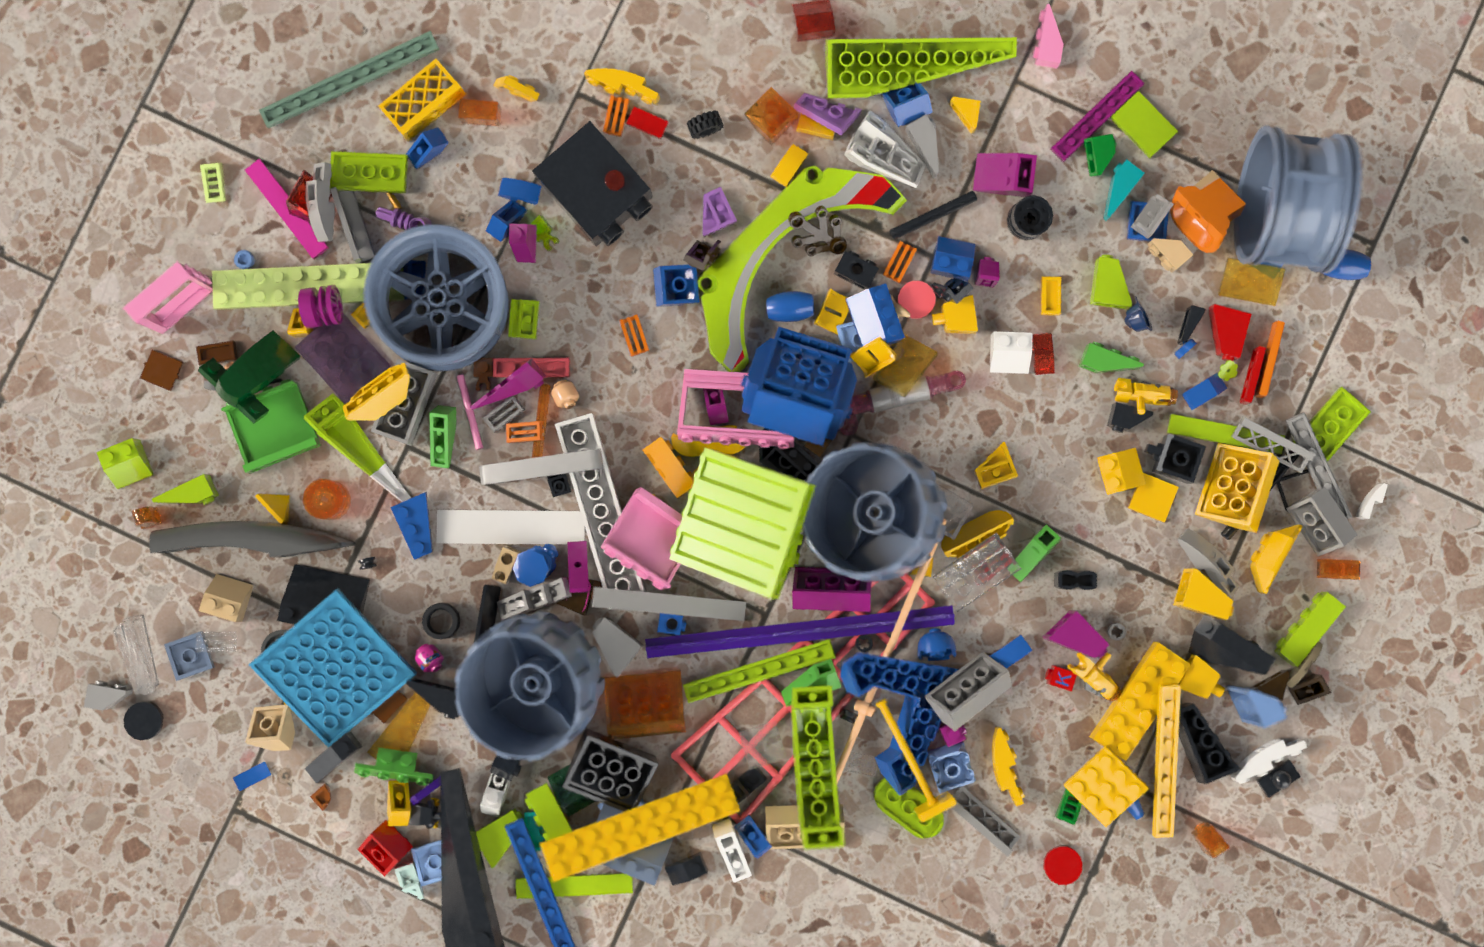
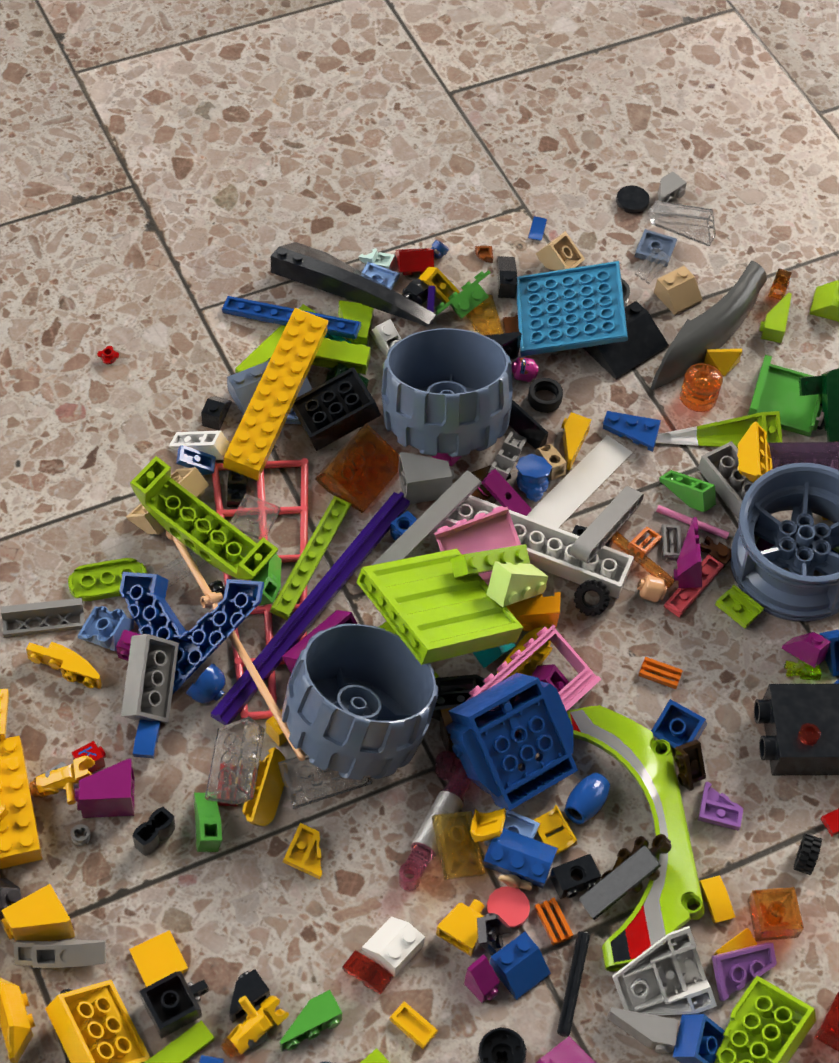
camera: 120 degrees right, 30 degrees down
black bush [358,557,377,570] -> none
black bush [855,635,873,652] -> none
yellow tile [876,698,957,822] -> none
yellow slope [1097,448,1146,495] -> none
none -> blue tile [431,240,449,259]
none -> lime brick [450,544,530,578]
none -> yellowish green wedge [486,561,549,607]
none -> yellow slope [561,412,592,471]
none -> black tyre [574,580,611,616]
none -> slope [579,845,661,920]

